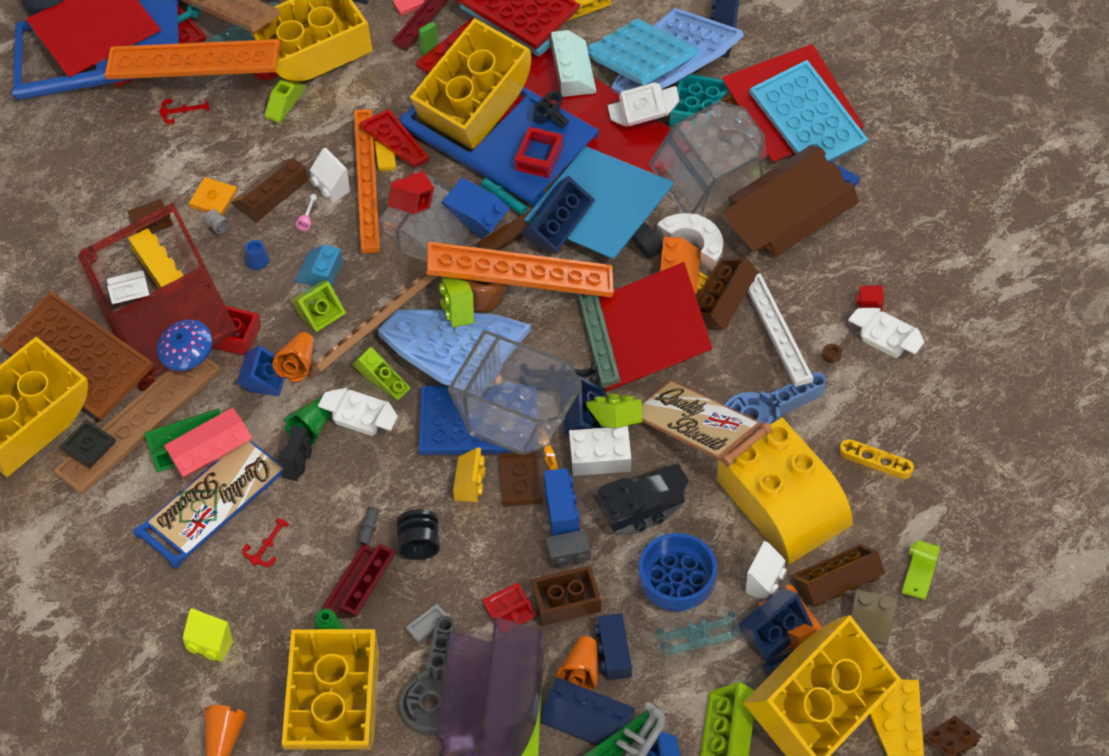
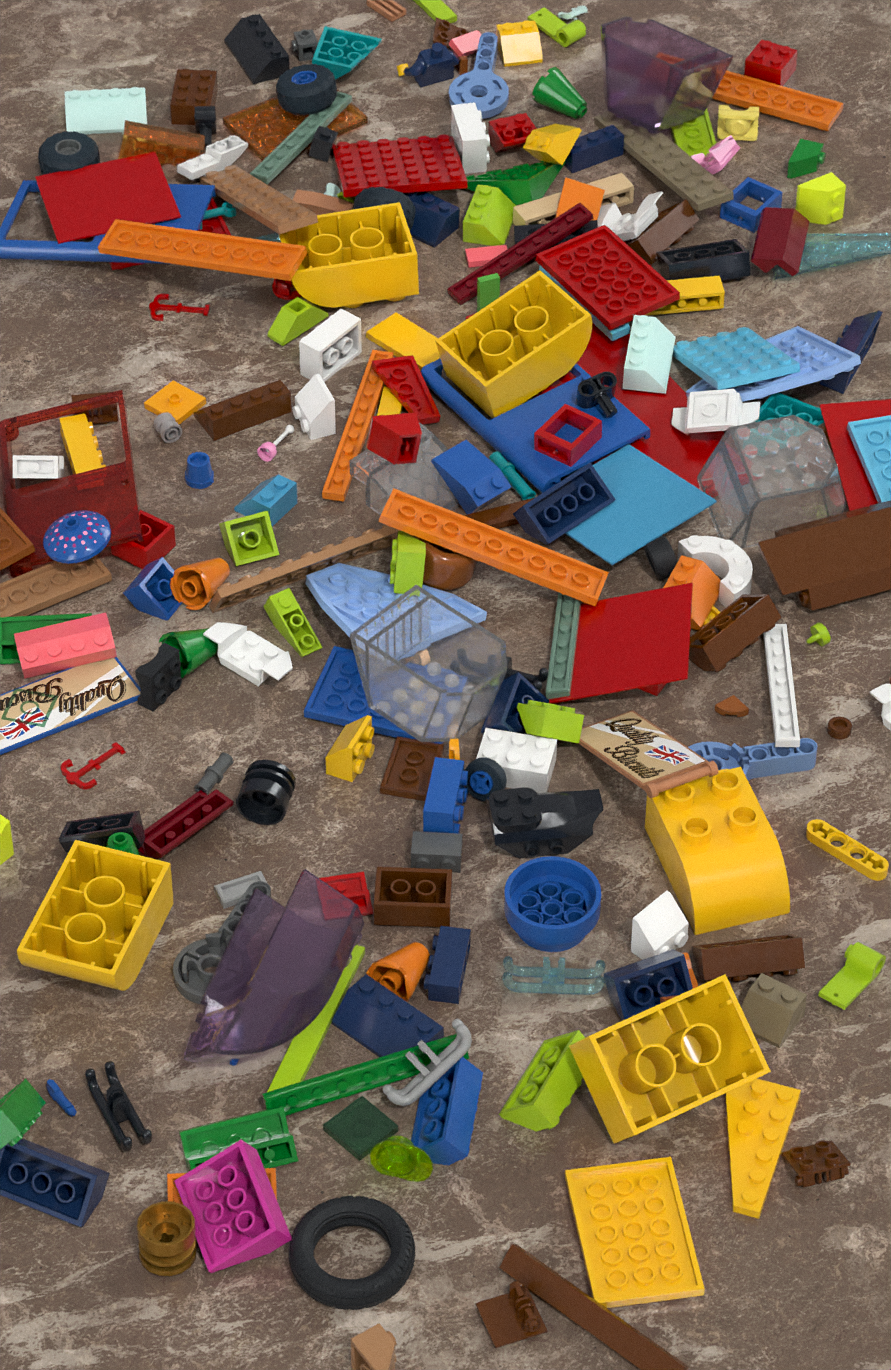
camera: 15 degrees right, 10 degrees down
none -> black slope [59,811,145,854]
none -> white brick [299,309,362,382]
none -> yellow tile [366,312,440,371]
none -> black wheel [464,757,507,801]
none -> dark orange tile [715,695,749,717]
none -> lime tile [806,623,831,647]

